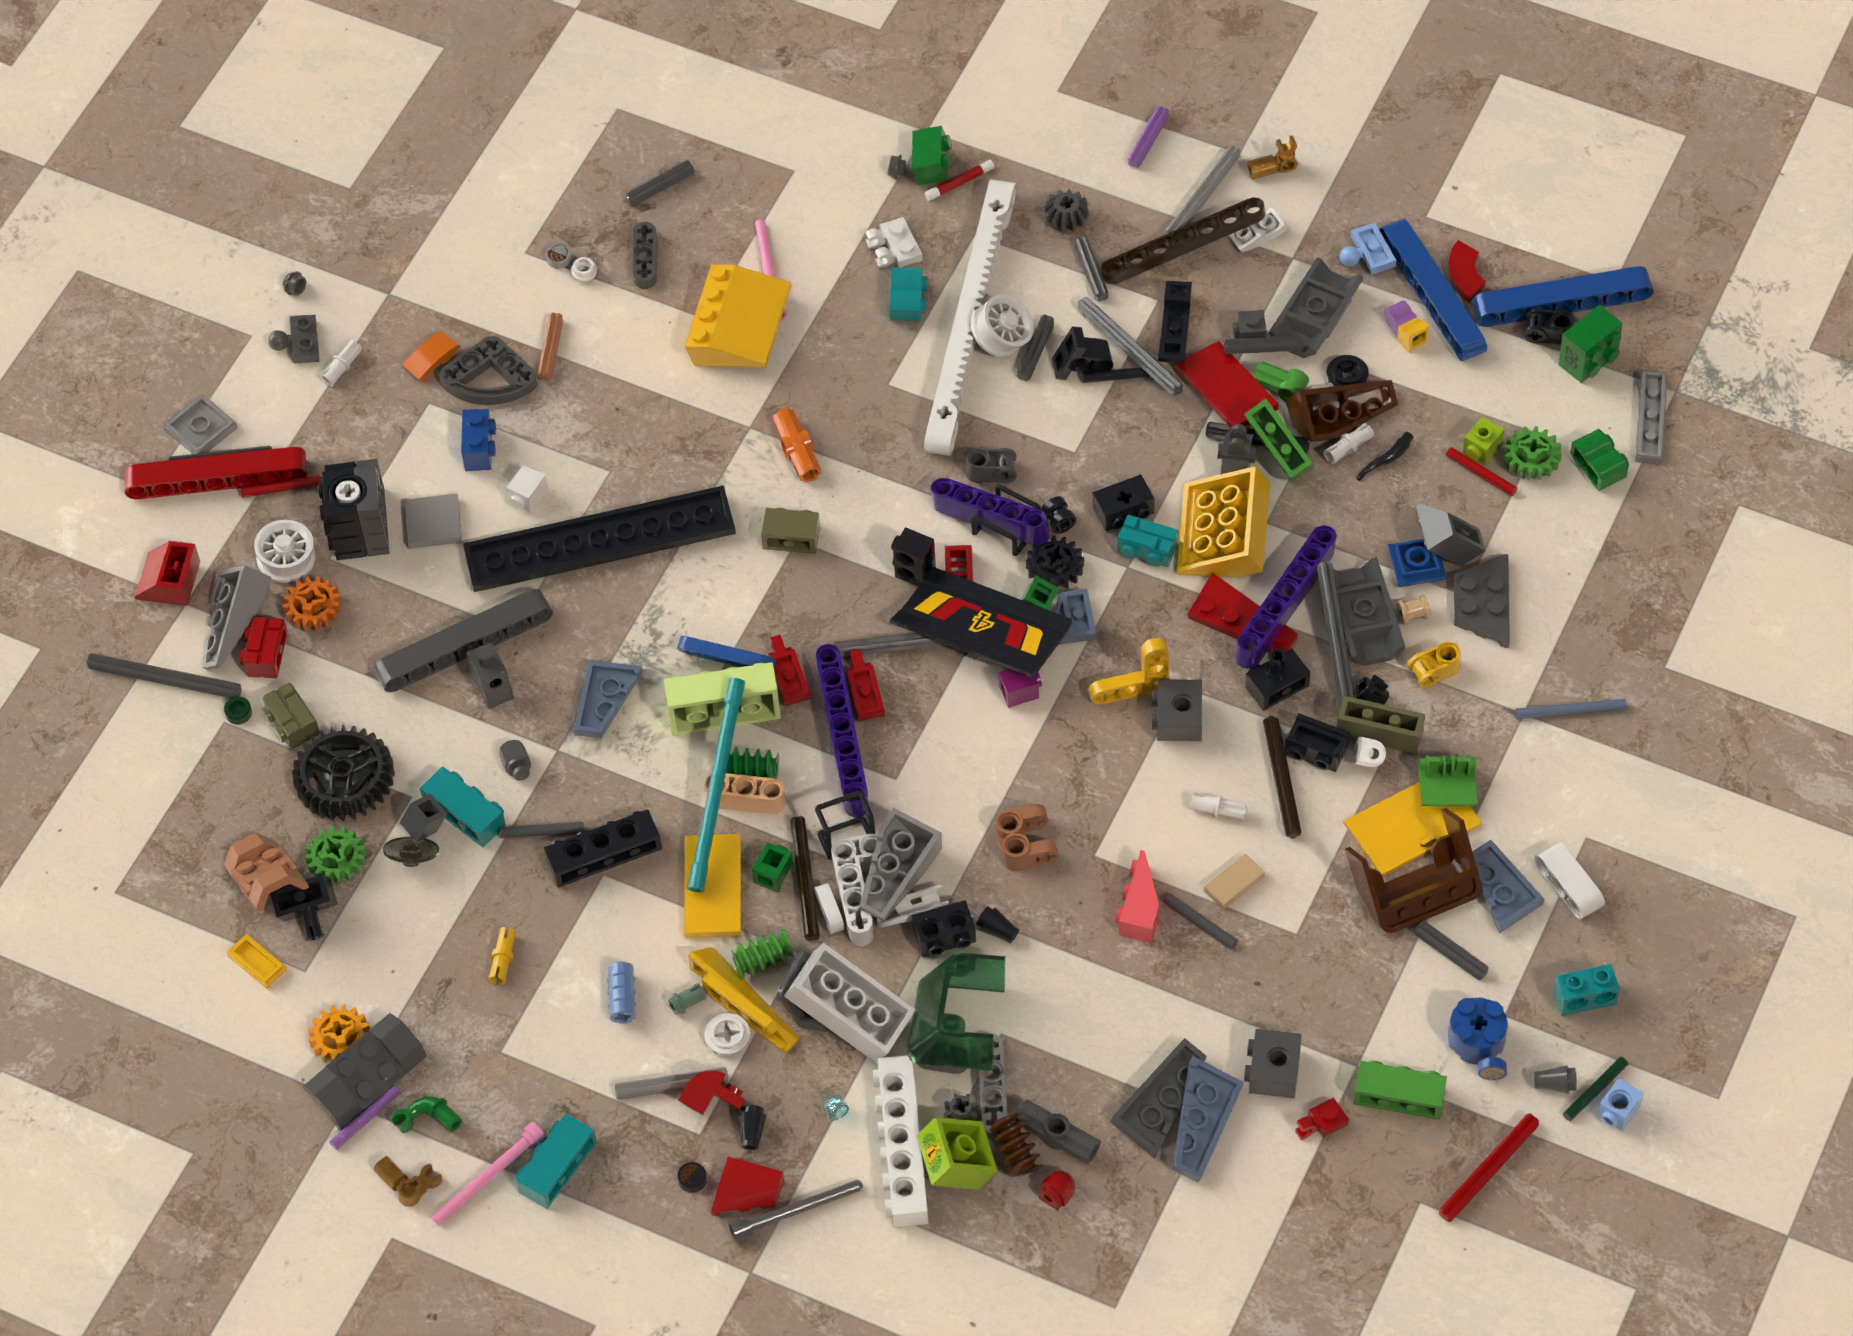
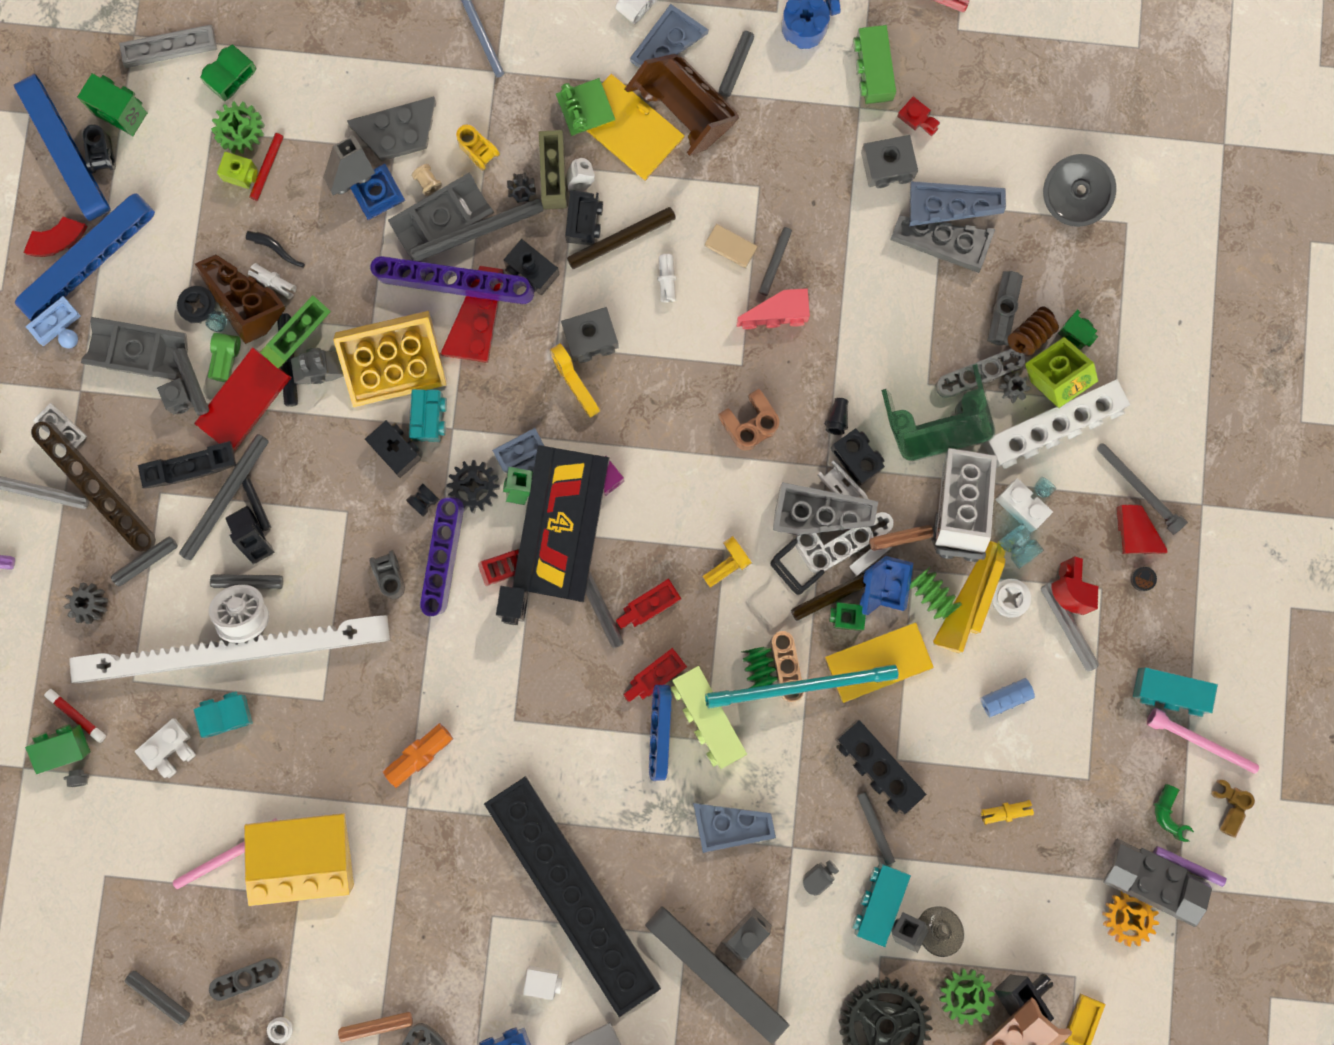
camera: 115 degrees left, 25 degrees up
sand green pin [668,983,706,1014] -> none
black cone [738,1105,767,1150] -> none
olive brick [761,507,820,554] -> none
dark purple beam [816,644,869,817] -> none
black piece [971,484,1041,556] -> none
red piece [1039,1171,1075,1211] -> none
leg [1384,300,1429,352] -> none
none -> clear light blue hinge [205,311,227,332]
none -> yellow piece [702,536,752,588]
none -> blue bracket [860,556,913,615]
none -> nougat axle [869,525,933,551]
none -> white piece [995,478,1053,533]
none -> clear light blue wheel [998,523,1044,569]
none -> dark grey dish [1043,154,1117,227]
none -> green brick [1057,309,1098,350]

